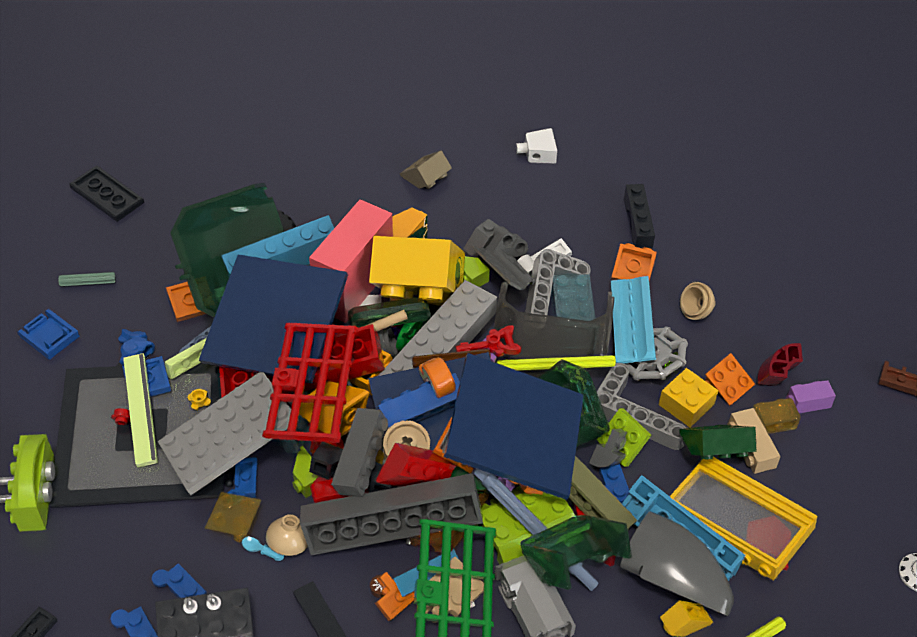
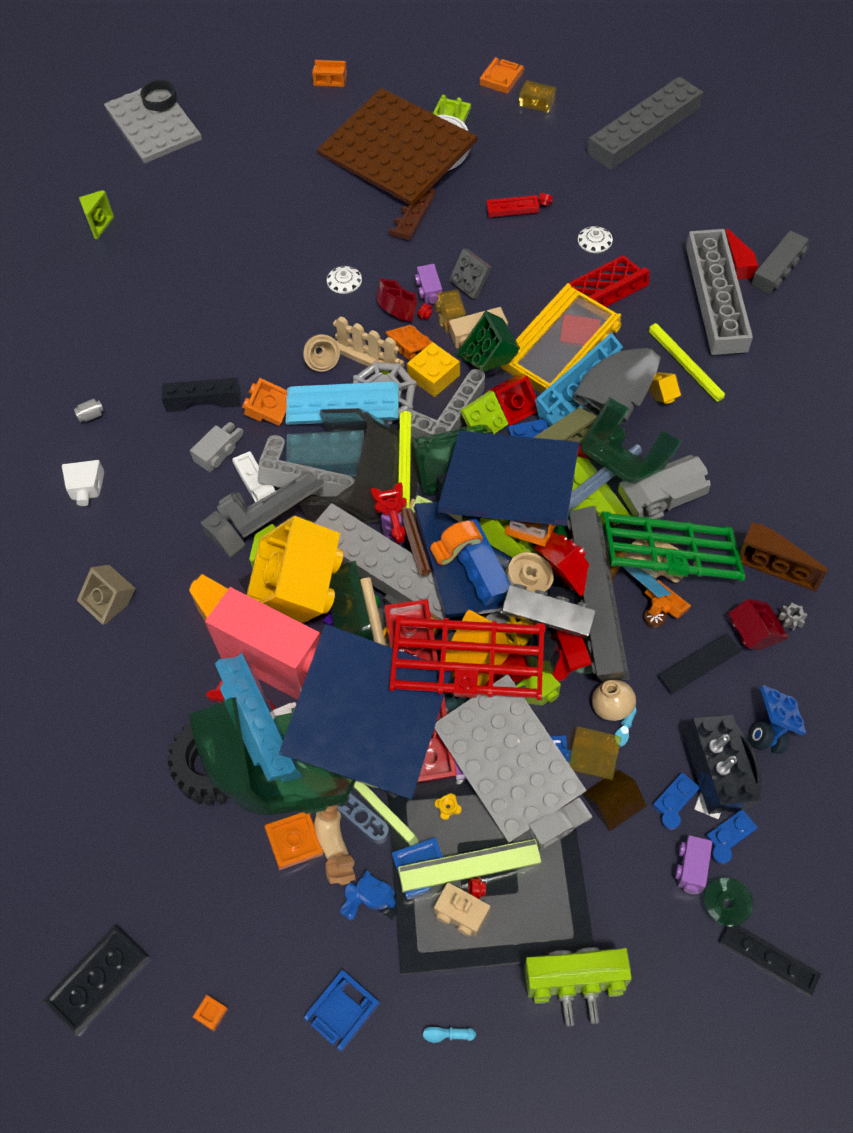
camera: 85 degrees left, 10 degrees up
sand green axle [58,272,116,286] -> none
dark grey brick [589,429,627,467] -> none
none -> light grey brick [74,399,104,423]
none -> lime slope [79,190,114,239]
none -> light grey hinge [190,422,244,473]
none -> orange tile [193,995,228,1031]
none -> piece [314,797,356,885]
none -> white dish [327,266,362,294]
none -> tan fence [333,317,404,378]
none -> red plate [417,303,433,320]
none -> medium azure piece [423,1027,476,1043]
none -> tan brick [434,883,490,937]
none -> dark grey plate [449,249,492,299]
none -> red slope [487,375,538,426]
none -> light grey piece [528,797,592,851]
none -> red fence [568,255,650,315]
none -> dark brown slope [582,770,647,832]
none -> medium lavender brick [675,835,712,894]
none -> clear green dish [704,877,753,926]

